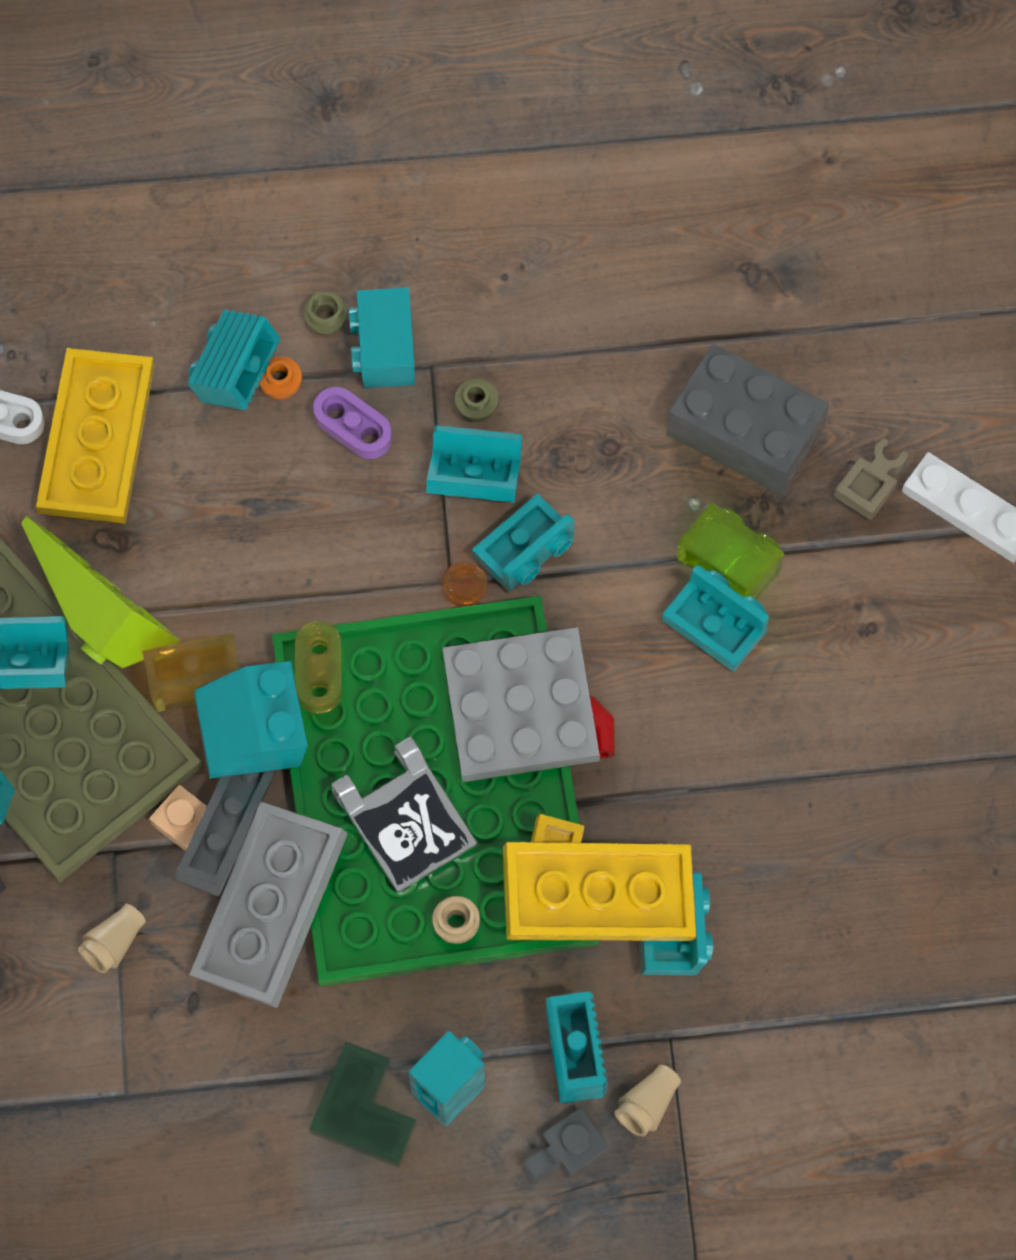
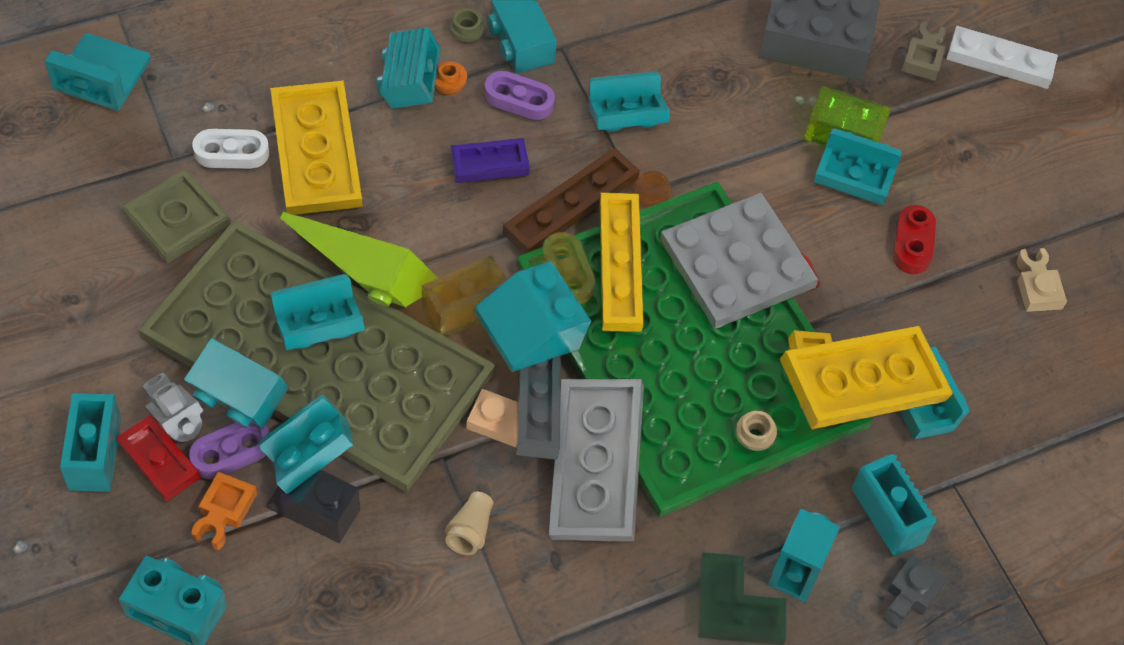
camera: 25 degrees left, 10 degrees down
flag [331,736,477,893] -> none
olive plate [455,379,499,422] -> none
teal bracket [472,493,575,592] -> none
tan cone [615,1064,681,1137] -> none
none -> dark purple plate [451,138,530,183]
none -> reddish brown plate [503,147,640,254]
none -> yellow plate [600,193,643,332]
none -> red plate [893,205,936,274]
none -> tan plate [1017,248,1067,312]

